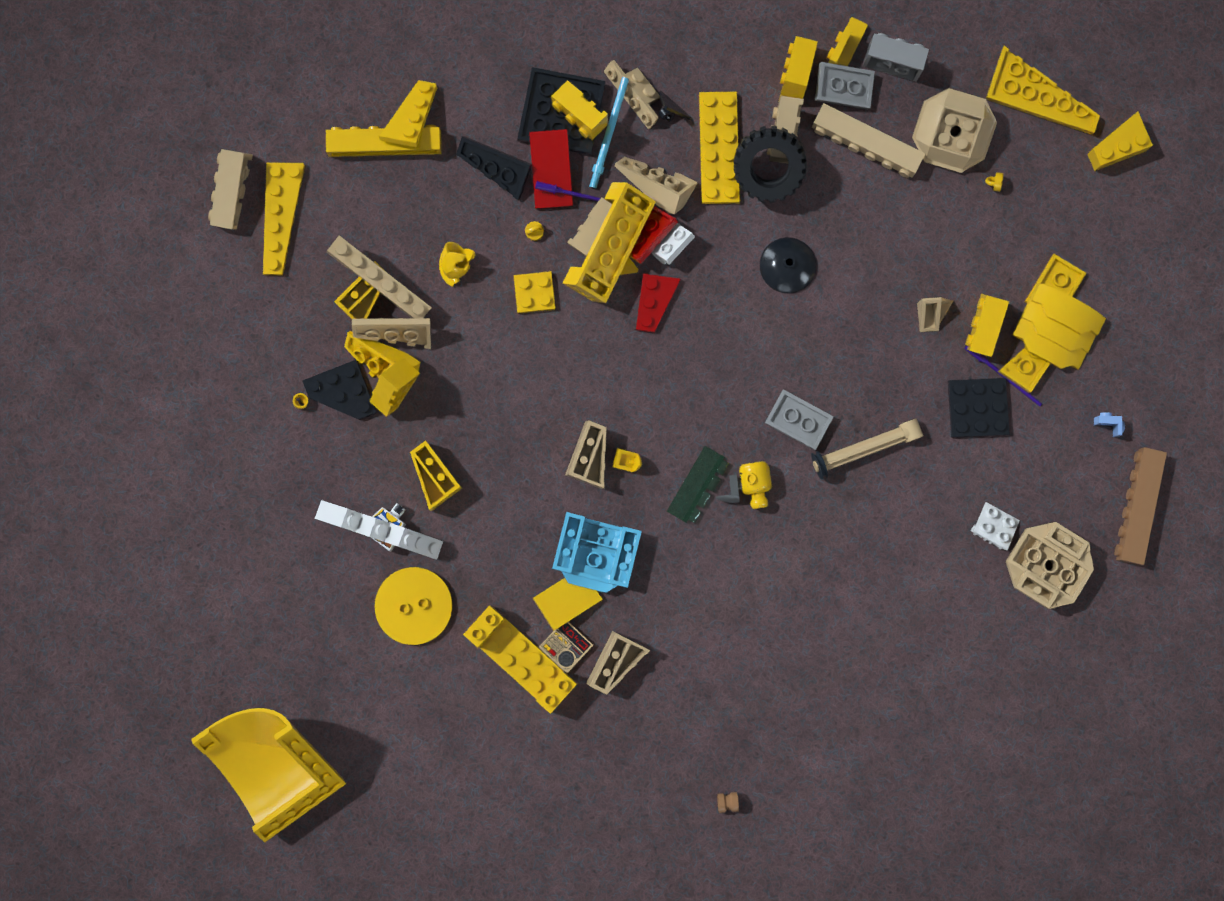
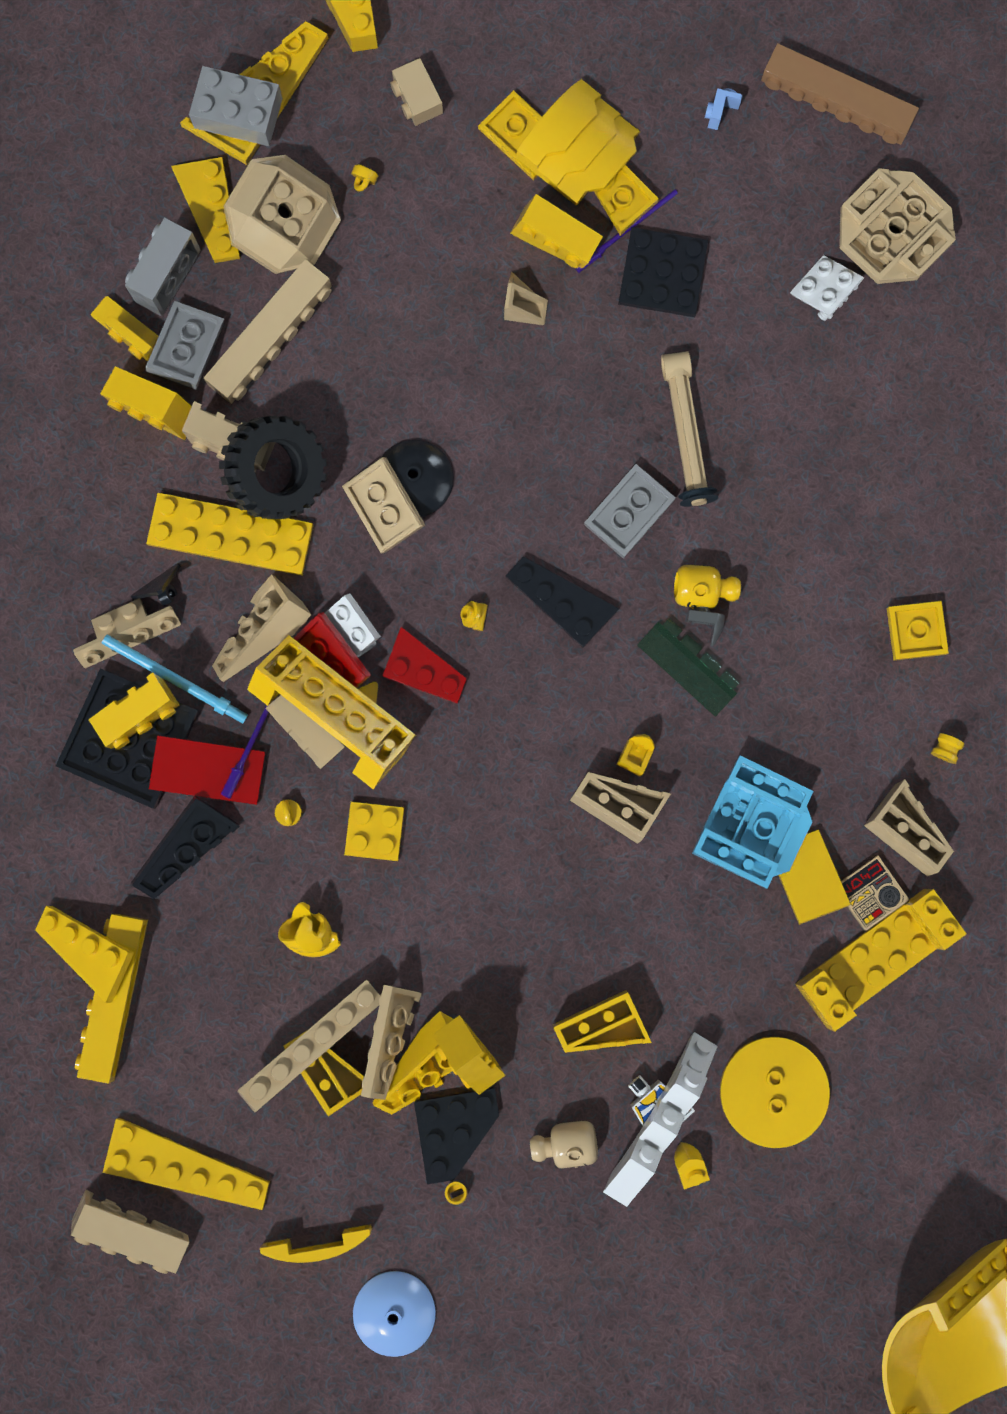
camera: 75 degrees left, 0 degrees up
none -> yellow wing [171,157,240,263]
none -> light grey brick [189,66,283,146]
none -> yellow slope [260,1224,372,1263]
none -> tan tile [342,457,425,554]
none -> light blue dish [353,1271,436,1357]
none -> tan brick [390,58,443,126]
none -> yellow plate [460,601,488,631]
none -> black wing [505,557,619,648]
none -> tan piece [530,1121,598,1168]
none -> yellow plate [674,1142,710,1190]
none -> yellow plate [887,601,949,661]
none -> yellow wheel [931,733,965,764]

